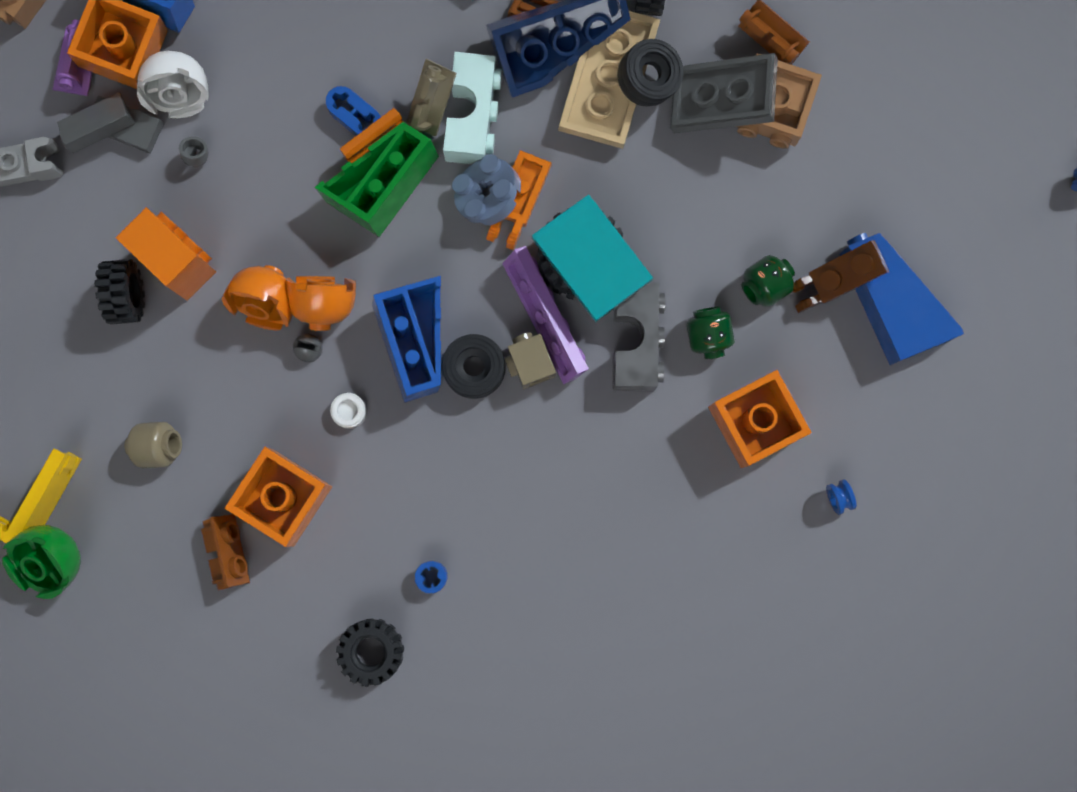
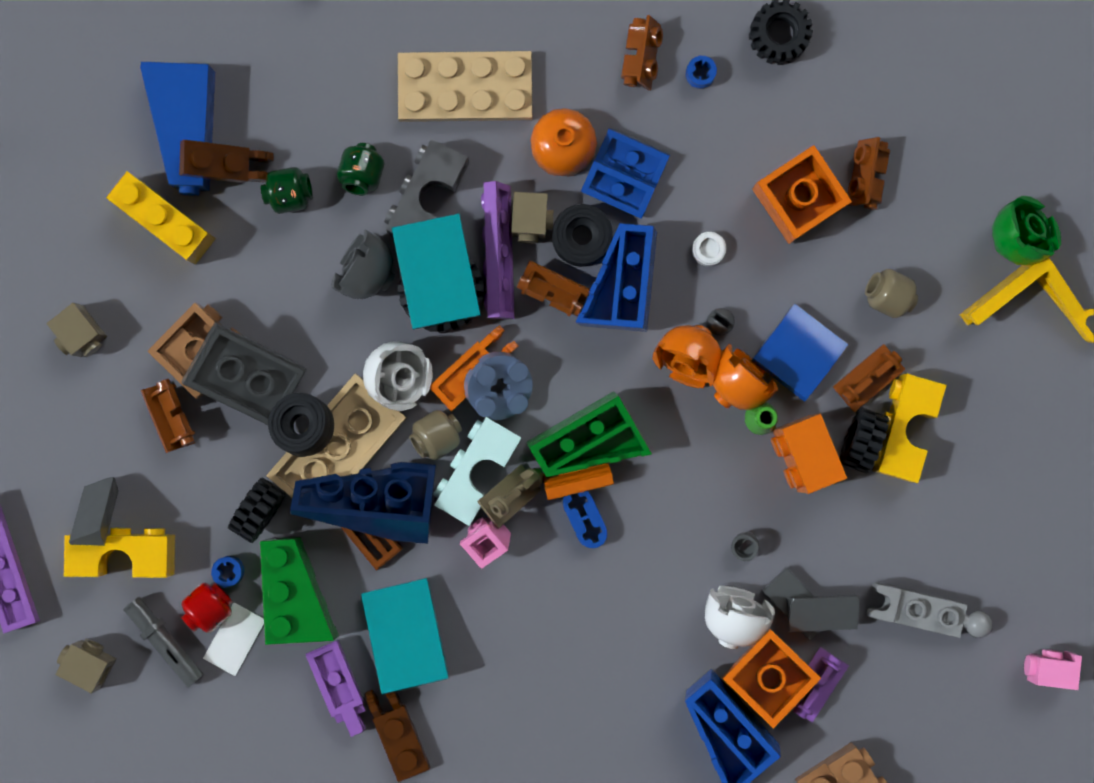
camera: 155 degrees left, 5 degrees up
orange brick [708,370,812,468] -> none
none -> dark tan brick [46,302,107,357]
none -> yellow arch [106,171,216,265]
none -> dark grey cylinder [331,230,395,299]
none -> white cylinder [363,341,433,411]
none -> tan plate [398,51,532,122]
none -> dark tan head [409,410,462,460]
none -> bright pink brick [460,517,511,569]
none -> dark orange hinge [516,260,590,317]
none -> orange cylinder [530,108,597,177]
none -> blue slope [580,128,670,219]
none -> dark orange hinge [621,15,663,91]
none -> bright green cone [745,402,778,435]
none -> blue slope [751,304,848,402]
none -> dark orange hinge [833,344,906,412]
none -> yellow arch [872,374,947,483]

